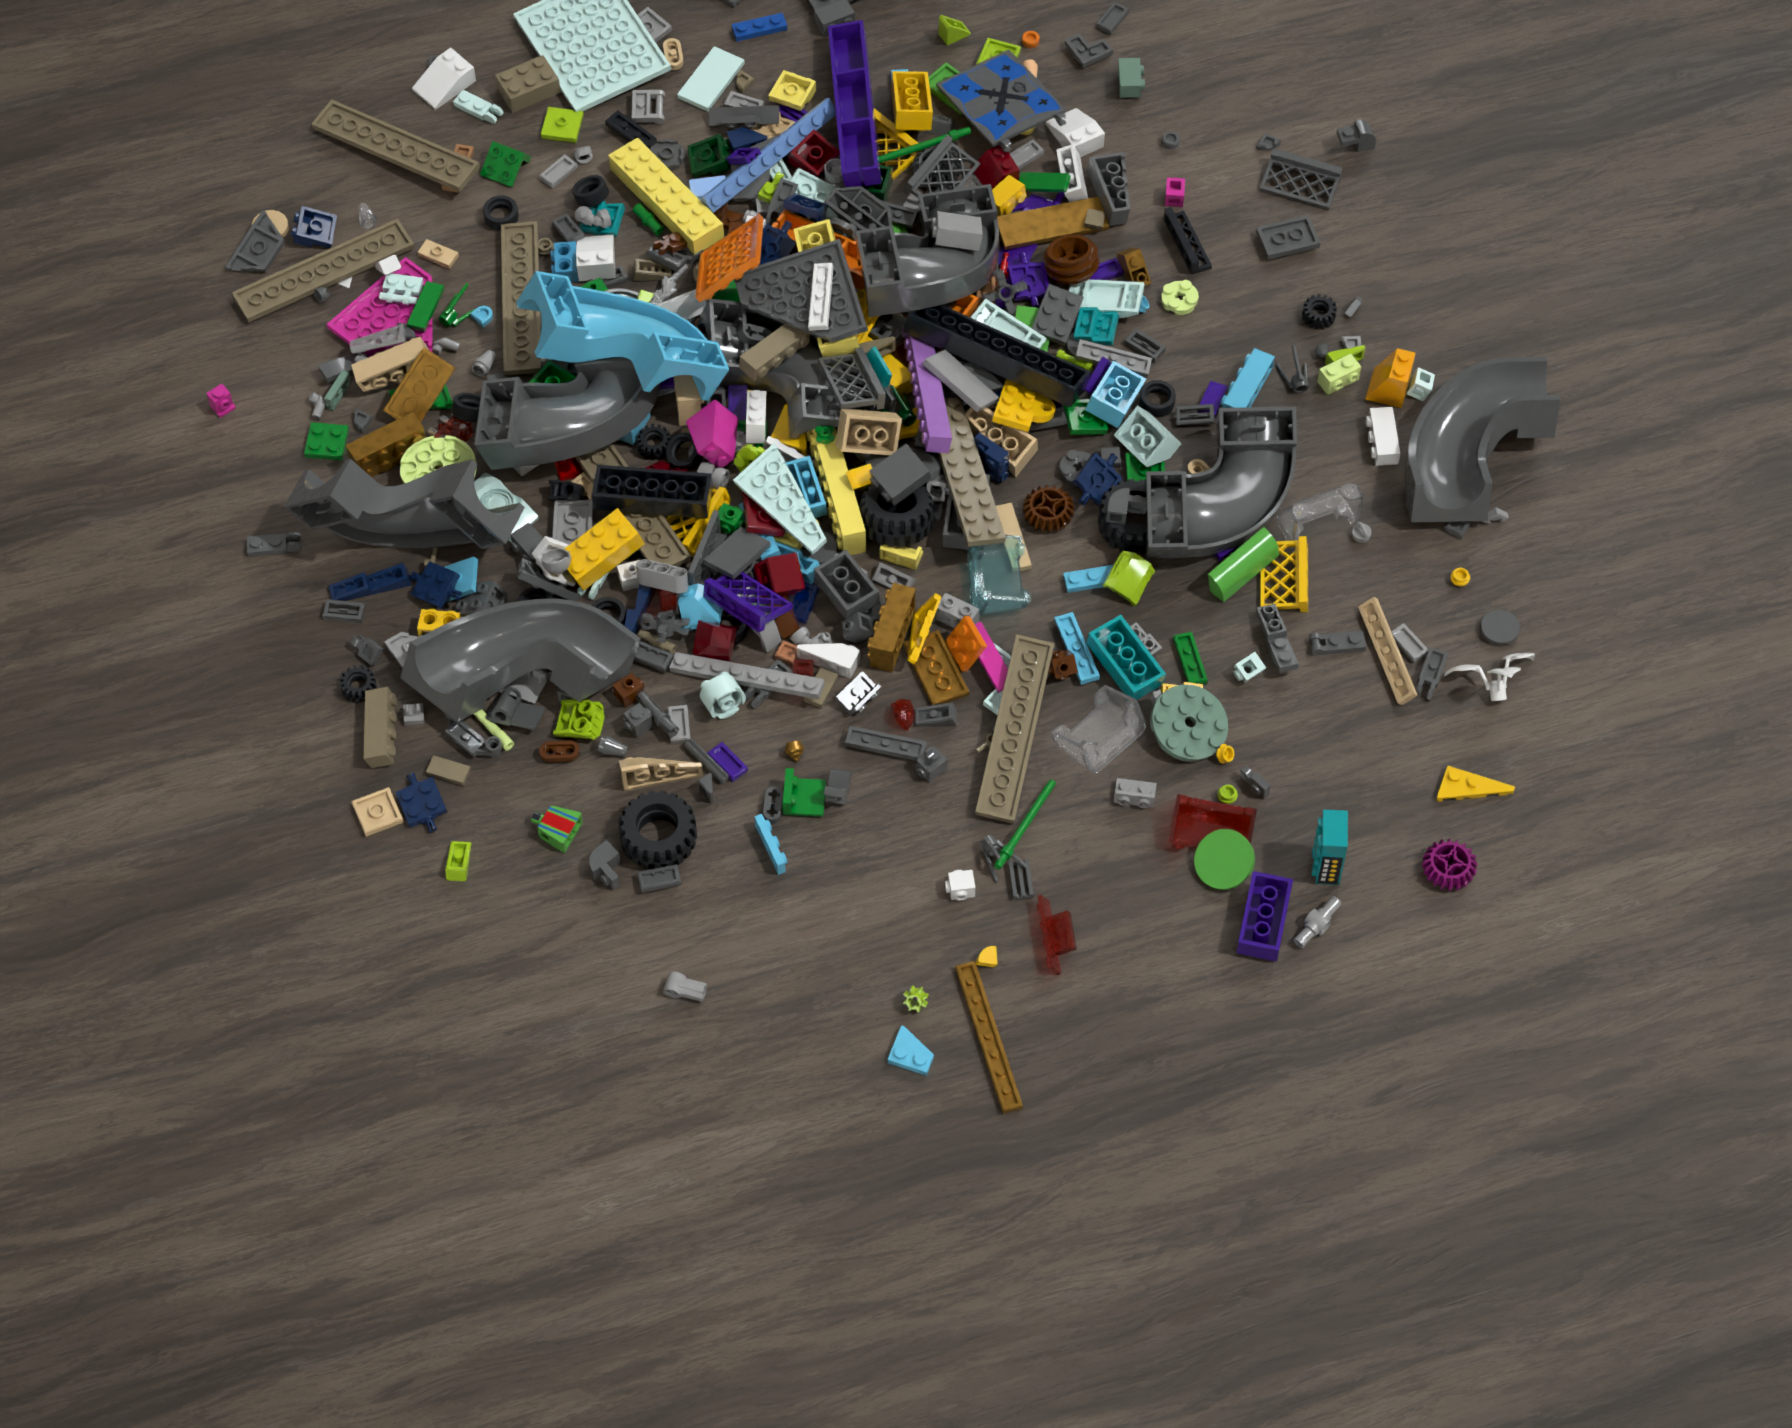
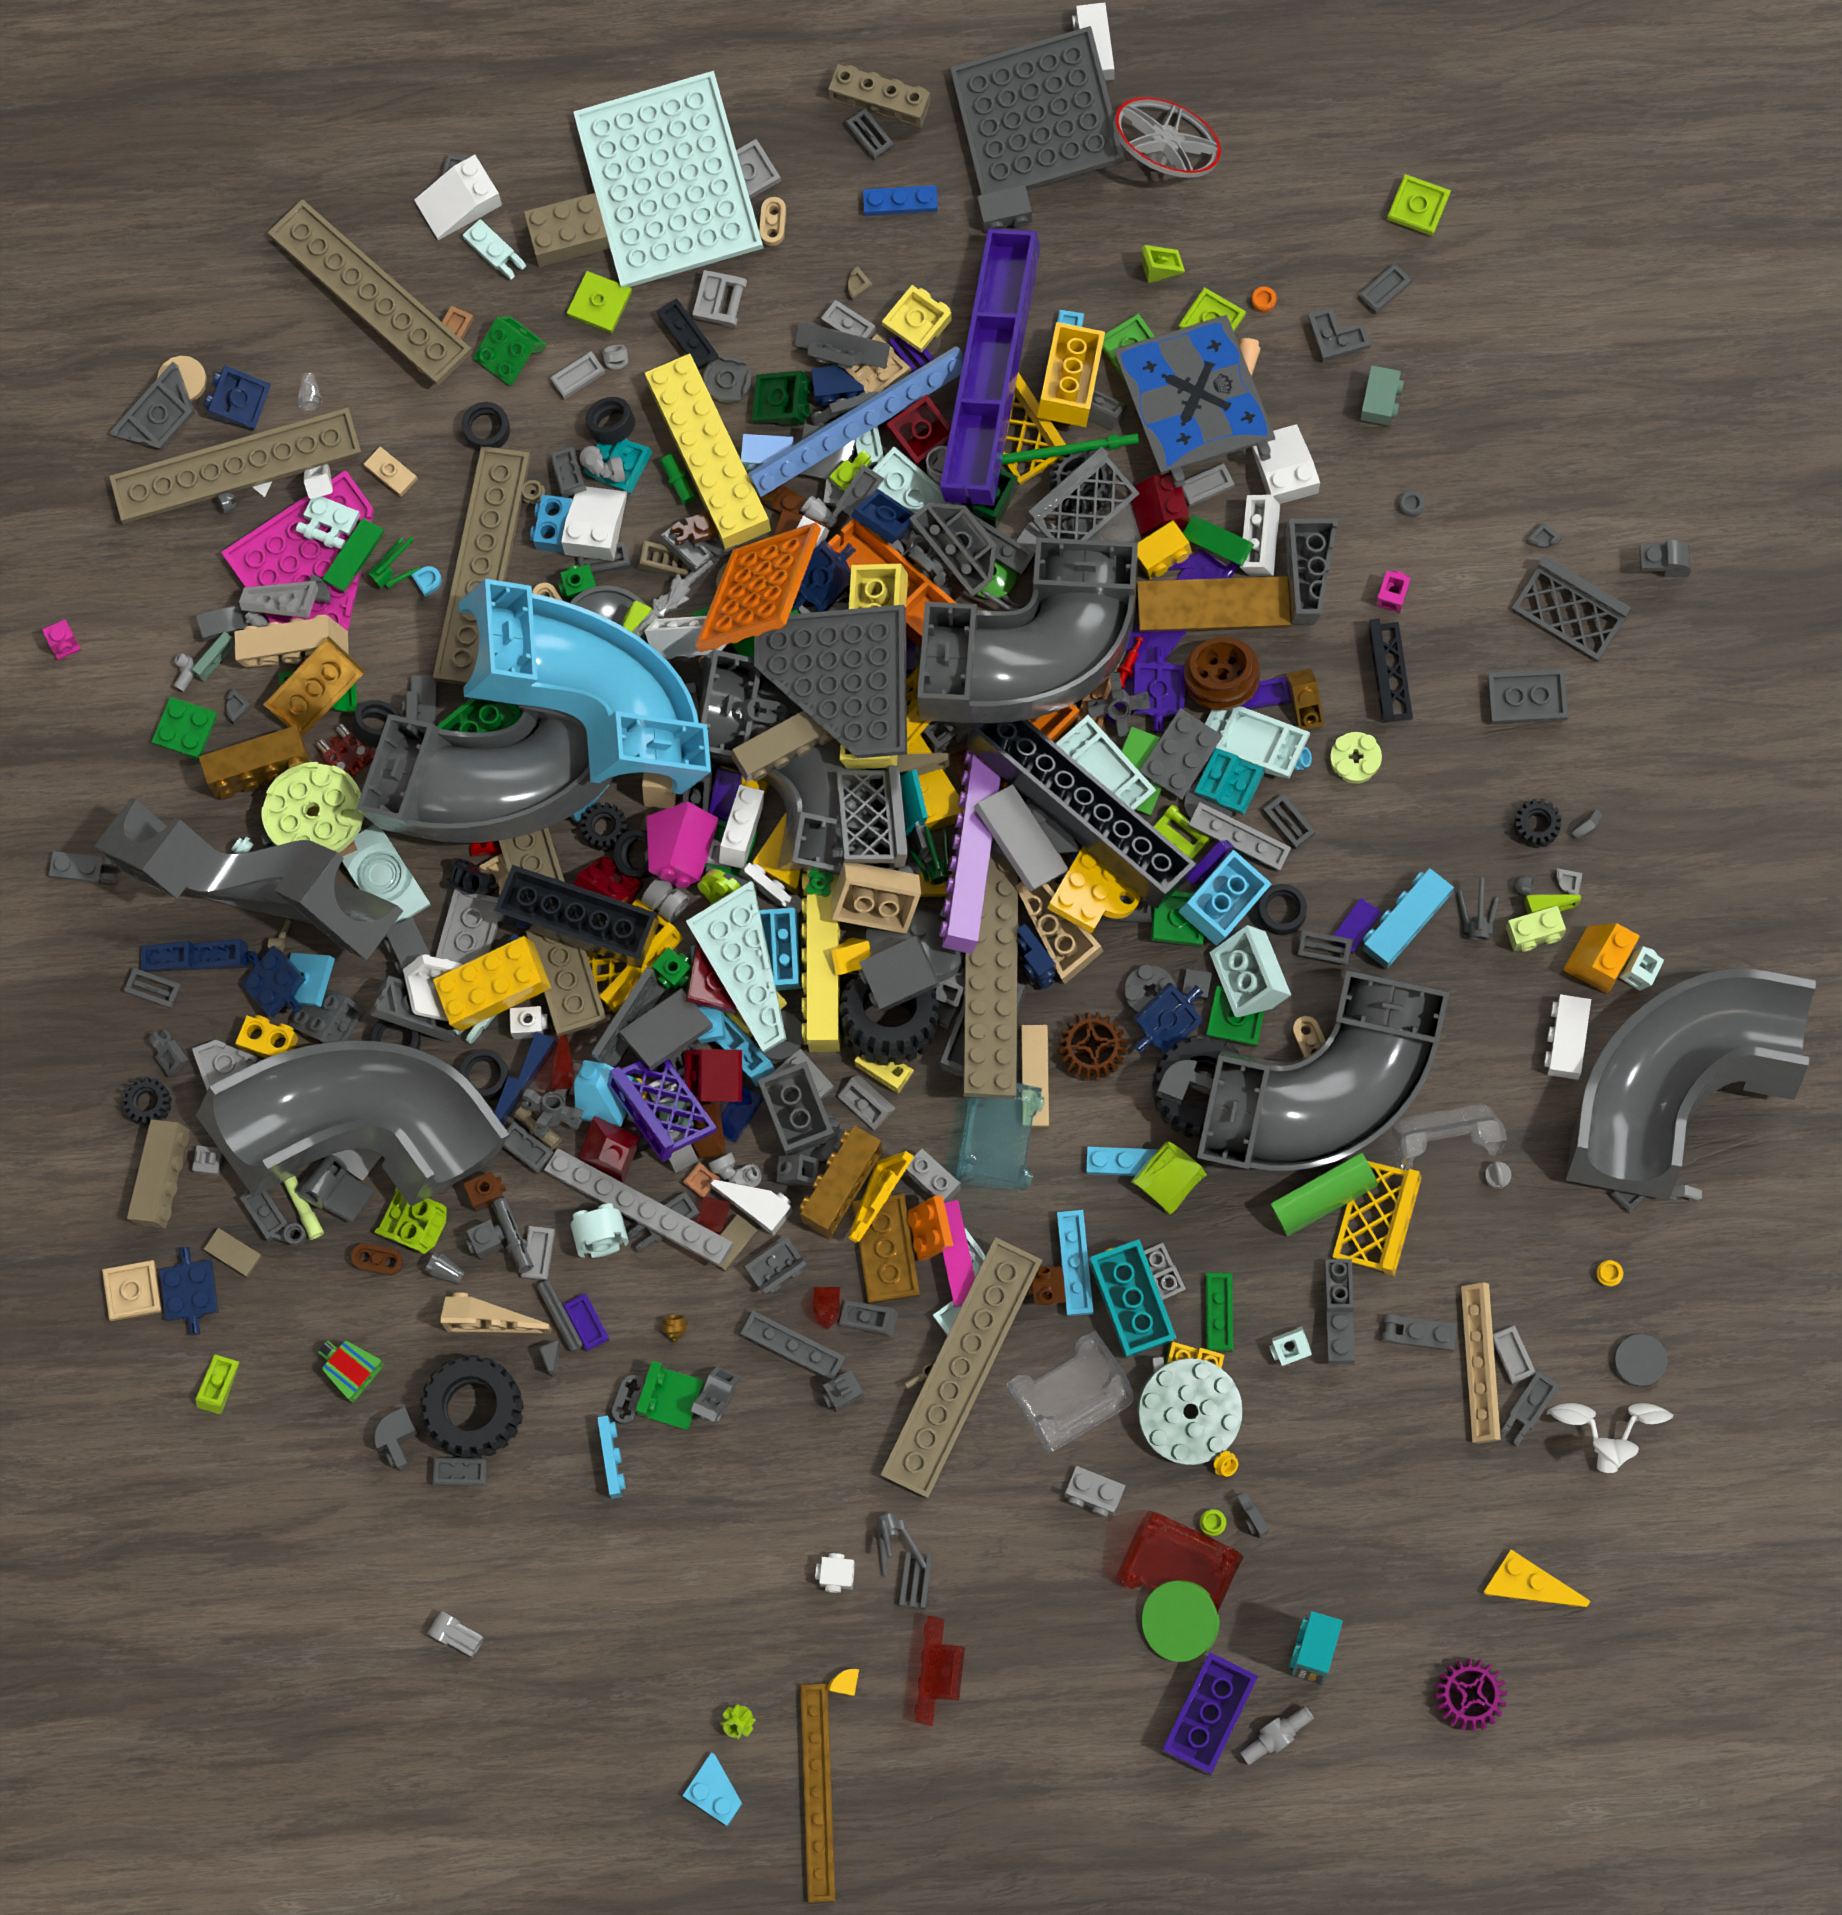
camera: 20 degrees right, 15 degrees up
light grey arm [432,338,460,354] -> none
light grey cone [472,350,496,377] -> none
light grey hair [541,548,571,574] -> none
light grey beam [636,559,688,593] -> none
light aqua tile [677,46,745,112] -> none
dark purple tile [726,148,762,164] -> none
white tile [808,263,834,331] -> none
light grey brick [931,211,983,251] -> none
green bar [994,779,1056,870] -> none
dark tan tile [1084,209,1106,231] -> none

